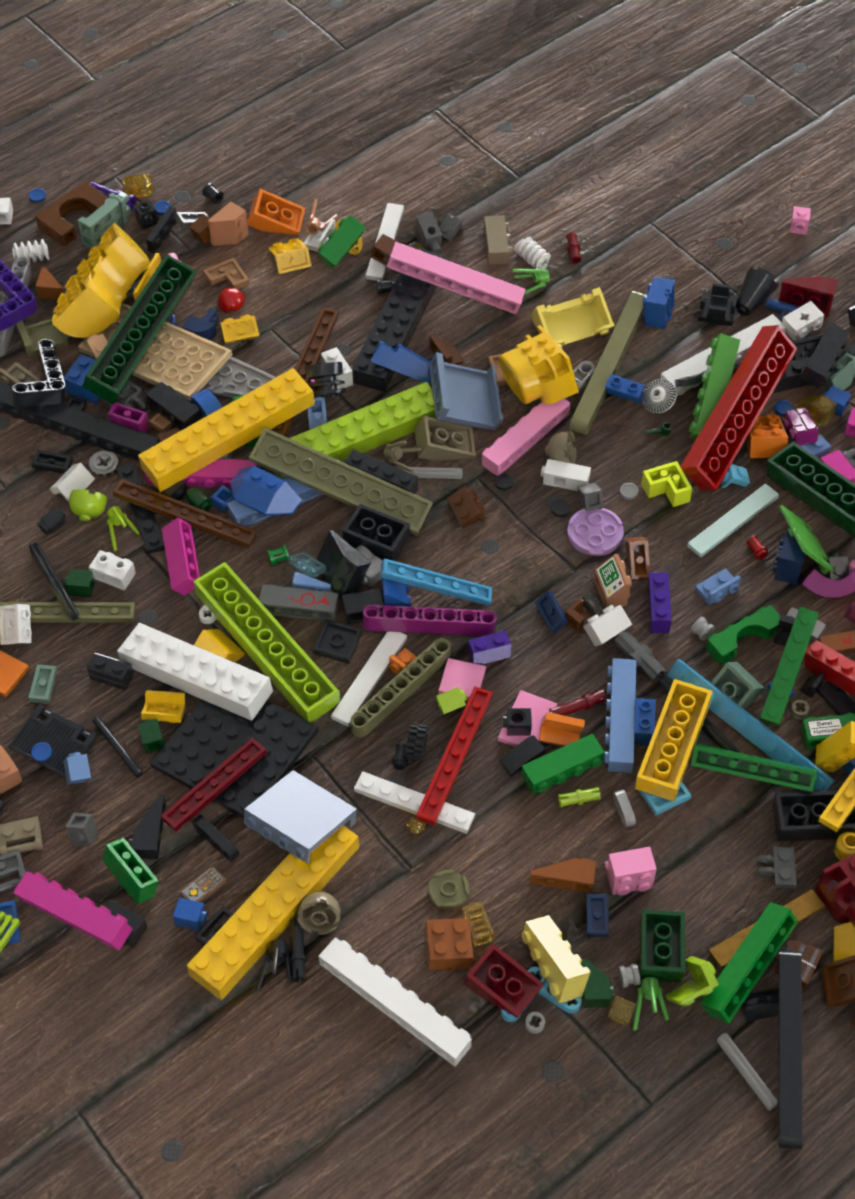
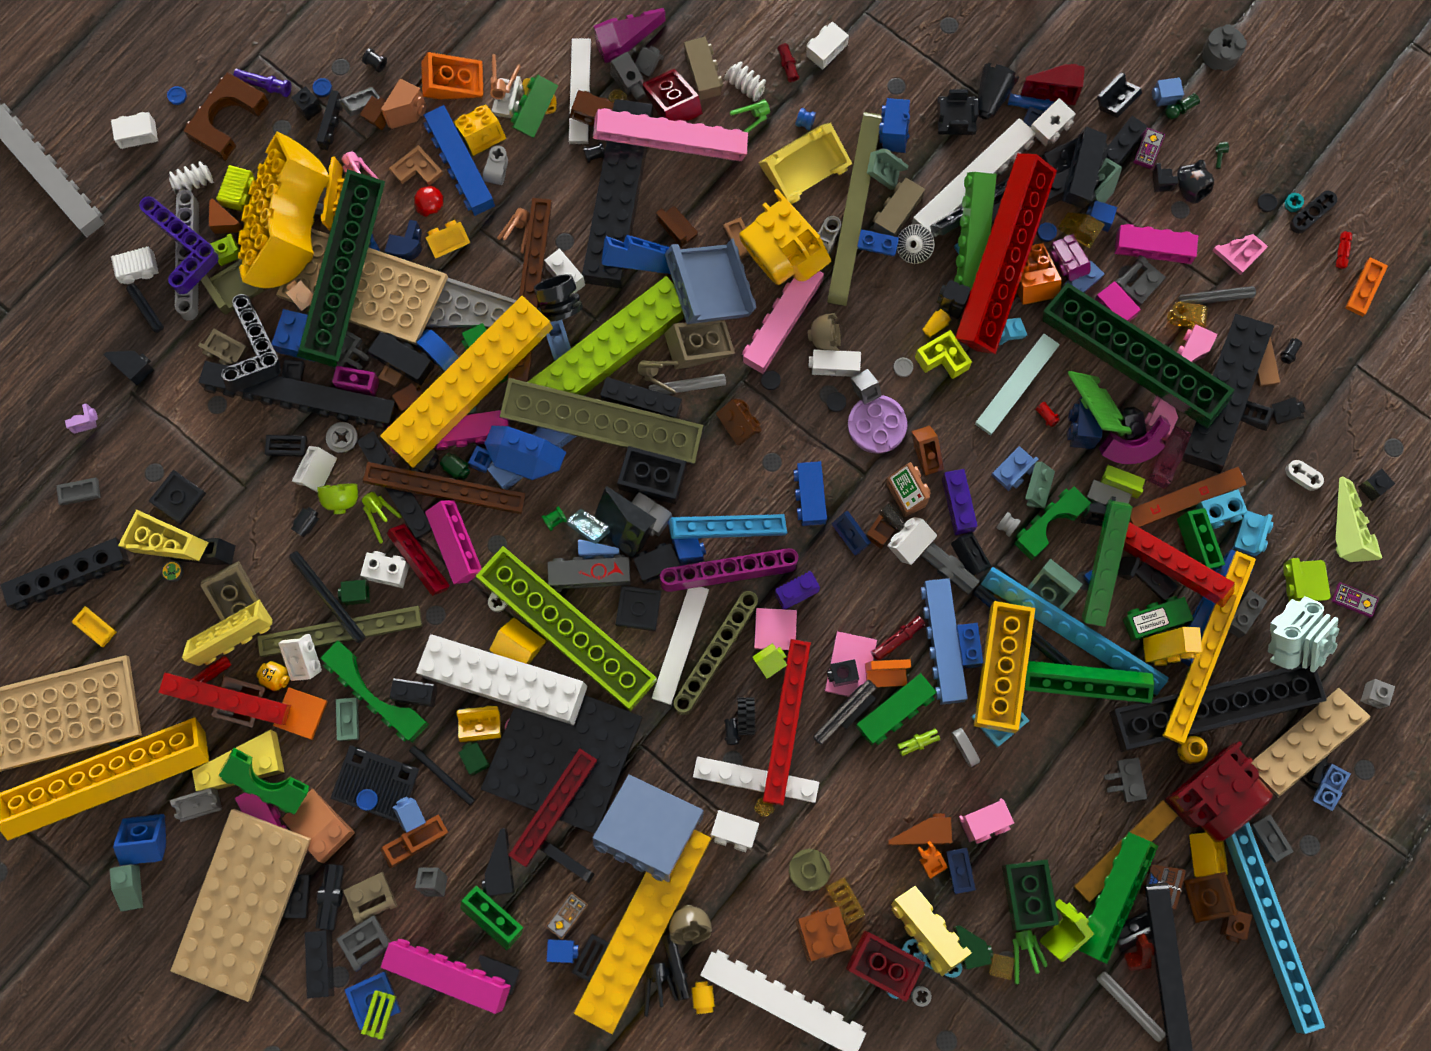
camera: 10 degrees left, 20 degrees up
sand green hips [78,192,131,249] -> none
clear yellow piece [122,173,155,197] -> none
orange bracket [389,648,417,674] -> none
light grey wheel [618,963,640,988] -> none
dark green hand [645,422,672,436] -> none
dark tan bush [790,700,810,720] -> none
none -> lime brick [209,233,240,266]
none -> neon yellow brick [217,165,256,212]
none -> green arch [321,640,429,743]
none -> dark orange slope [380,815,449,869]
none -> dark red plate [386,524,450,596]
none -> blue brick [423,105,495,216]
none -> light grey piece [483,146,508,185]
none -> nougat plant [497,208,530,254]
none -> magenta wedge [593,8,666,64]
none -> dark red slope [642,69,703,122]
none -> yellow brick [691,981,715,1014]
none -> white brick [711,810,759,852]
none -> blue brick [793,461,827,526]
none -> blue wheel [795,108,816,131]
none -> white brick [806,22,849,70]
none -> black axle [813,679,876,744]
none -> sand green bracket [867,149,908,190]
none -> dark tan brick [873,178,925,237]
none -> orange plate [918,841,948,879]
none -> yellow cone [922,309,951,338]
none -> black brick [936,280,971,319]
none -> black slope [951,532,992,576]
none -> sand green bracket [1025,462,1055,508]
none -> lime panel [1101,465,1145,499]
none -> clear red bracket [1124,934,1154,971]

